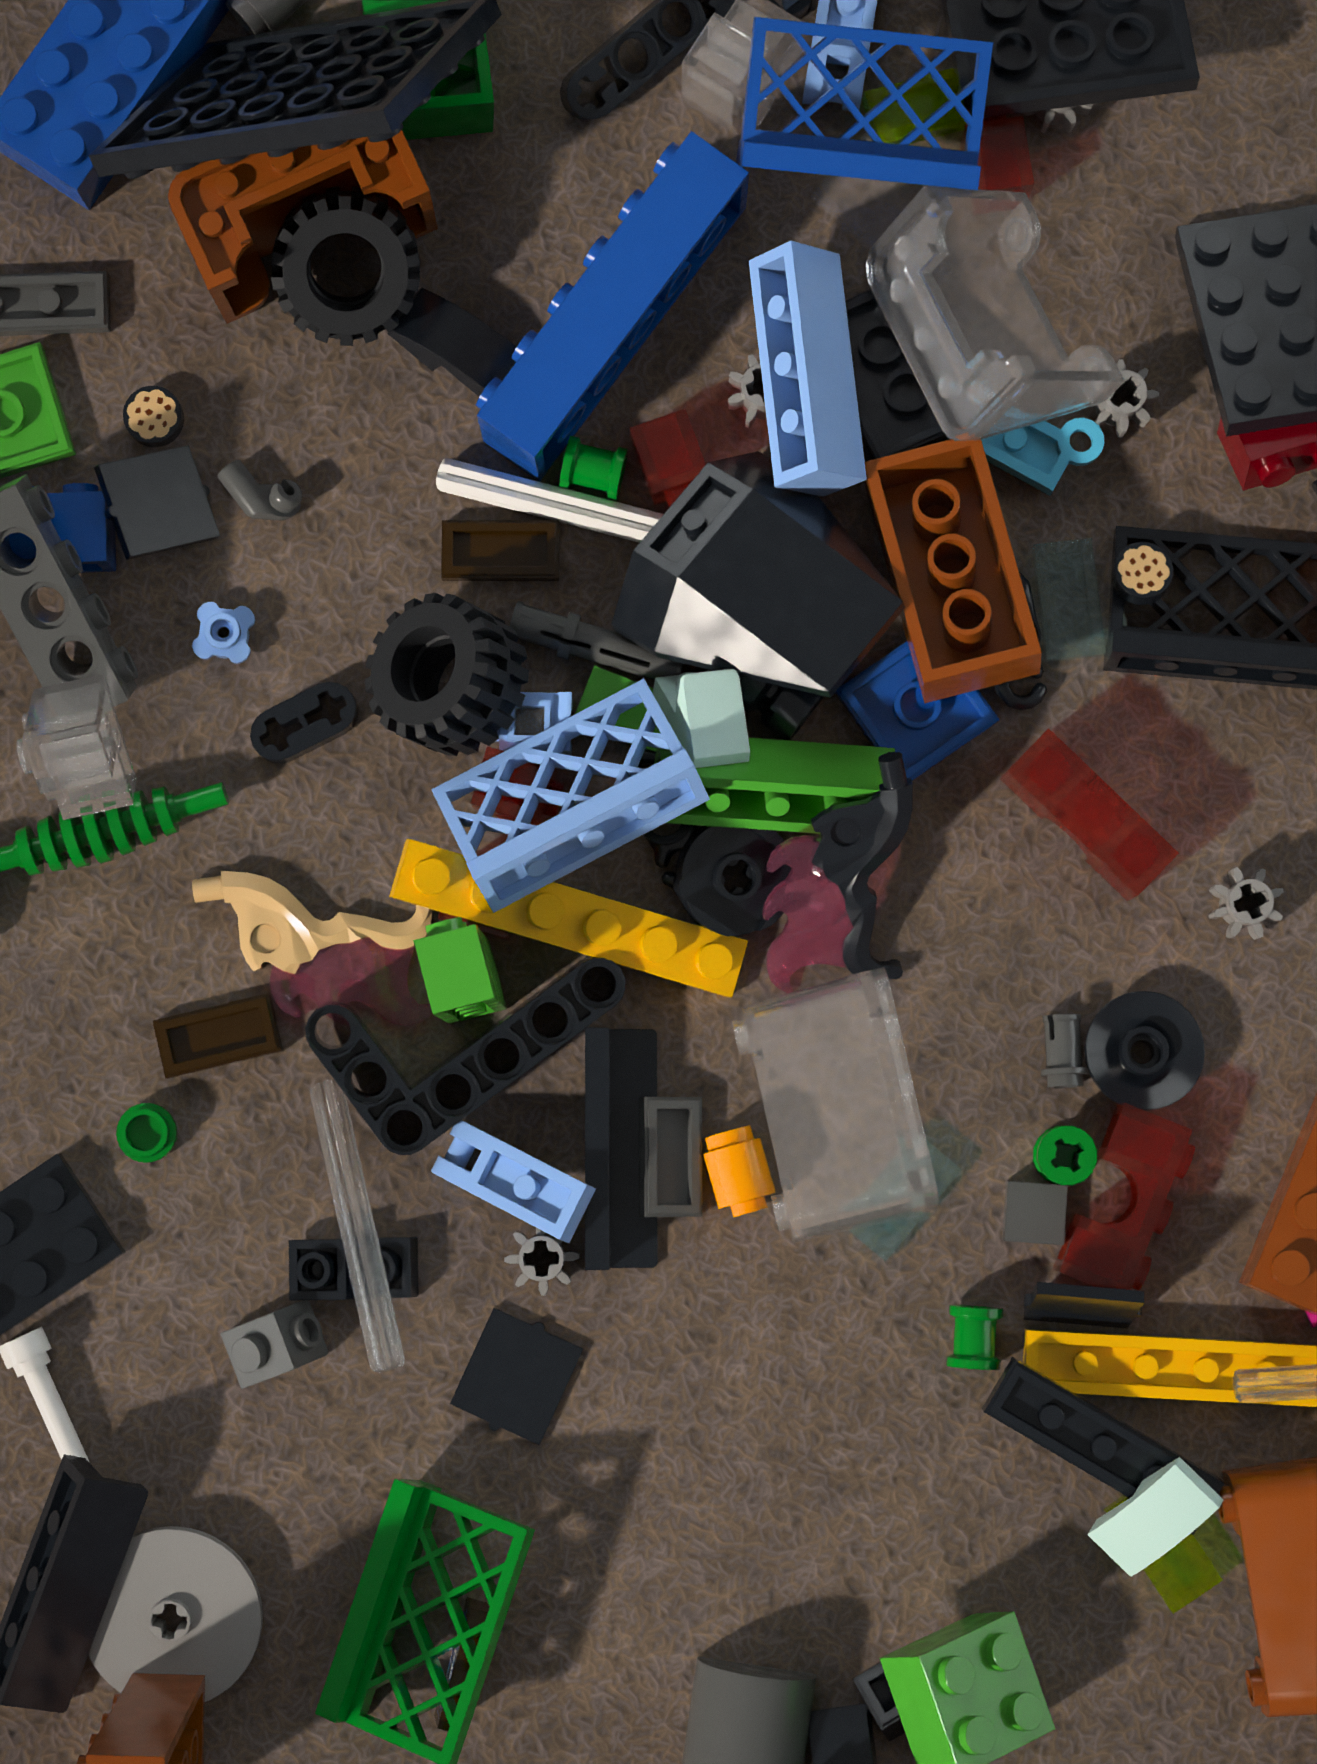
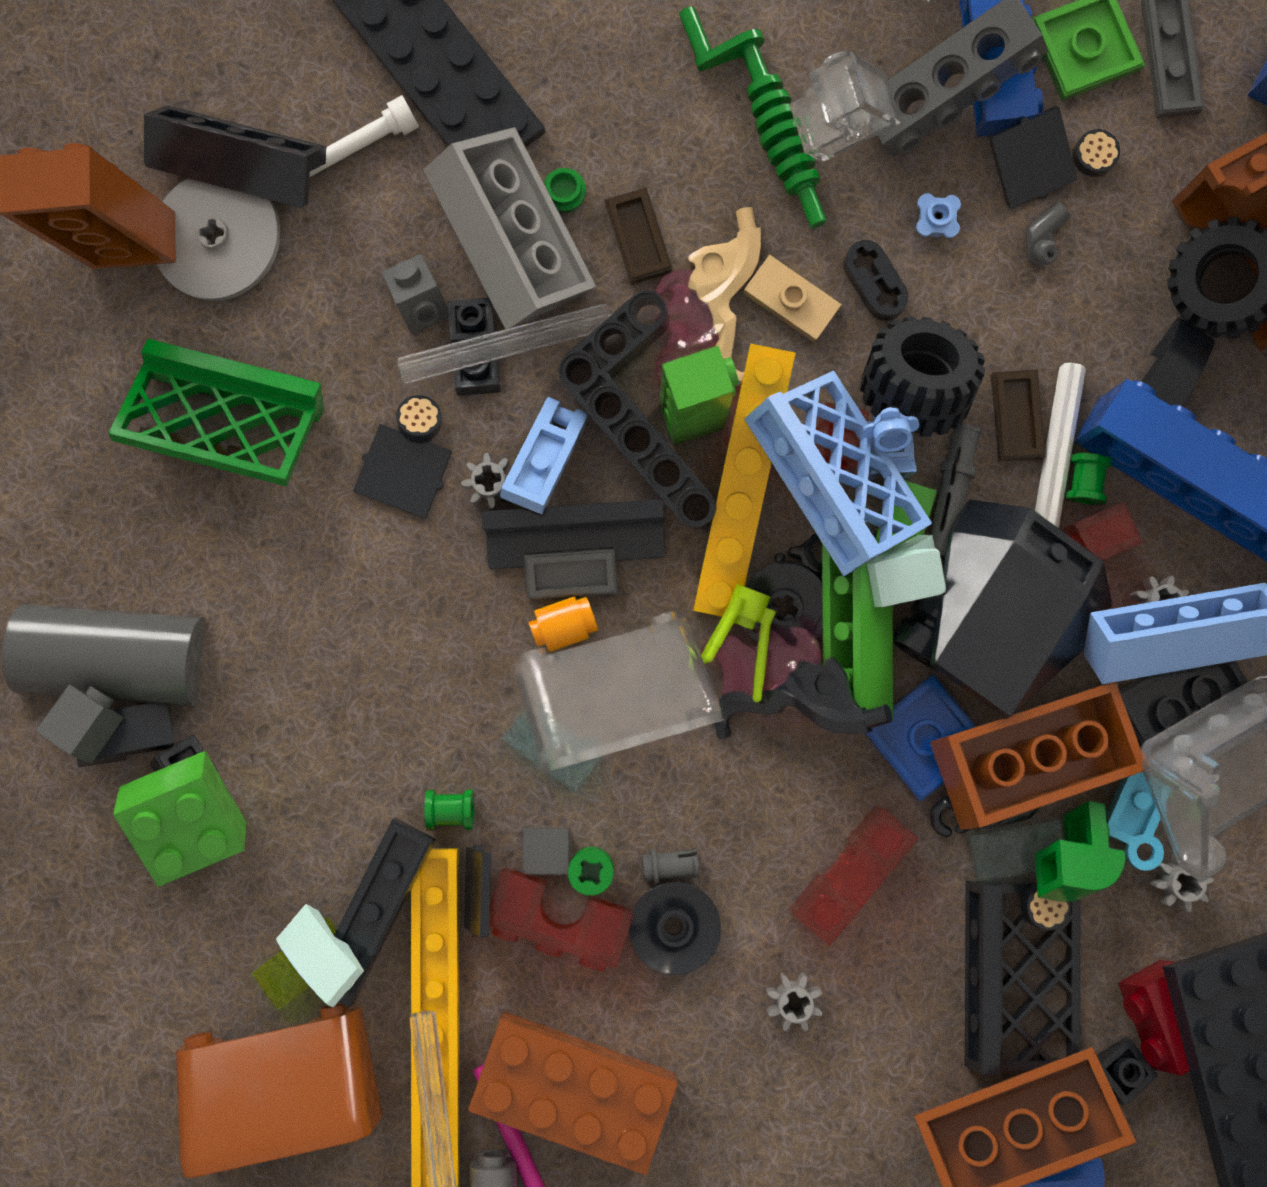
camera: 85 degrees right, 0 degrees up
none -> tile [396,395,442,442]
none -> light grey slope [423,127,596,331]
none -> lime plant [698,584,776,703]
none -> tan plate [743,254,842,343]
none -> light blue plate [863,408,919,452]
none -> green brick [1035,801,1125,902]

